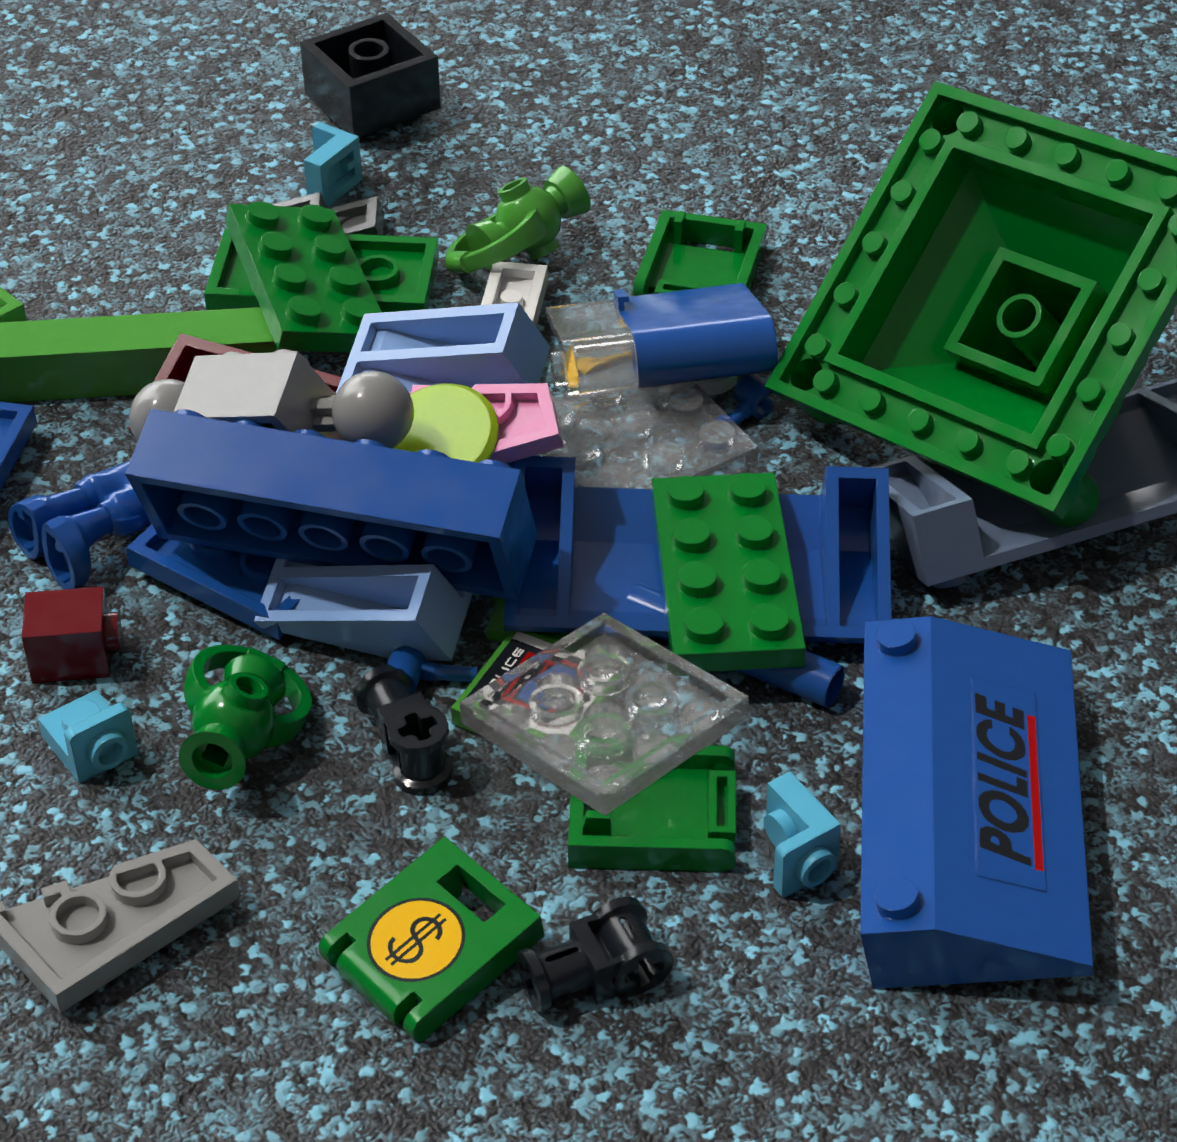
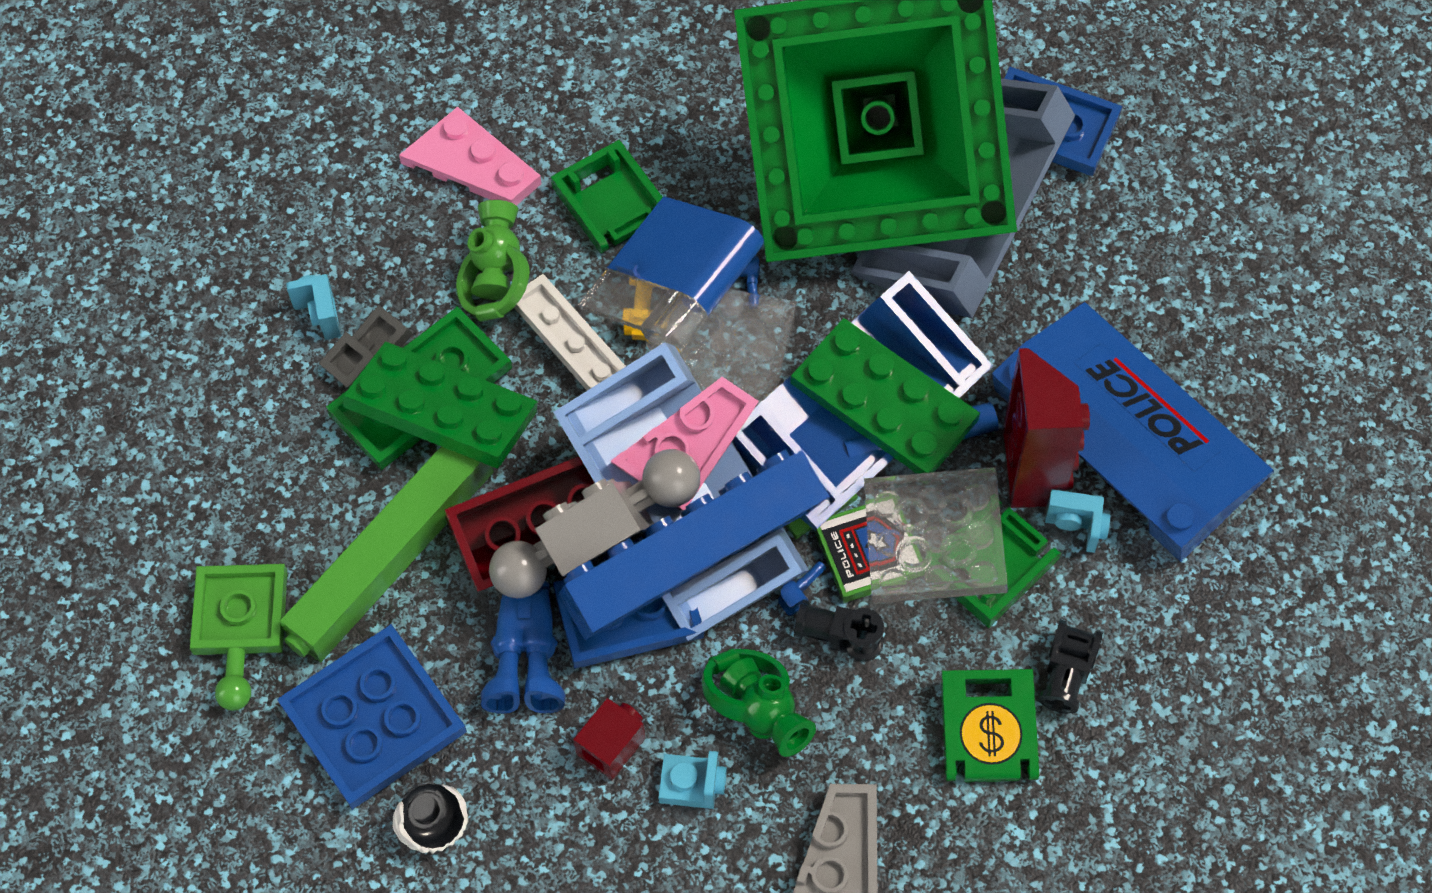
camera: 45 degrees left, 20 degrees up
black brick [300,13,441,138] -> none
lime piece [393,383,499,463] -> none
none -> bright pink wing [399,107,542,206]
none -> dark red slope [1002,348,1090,508]

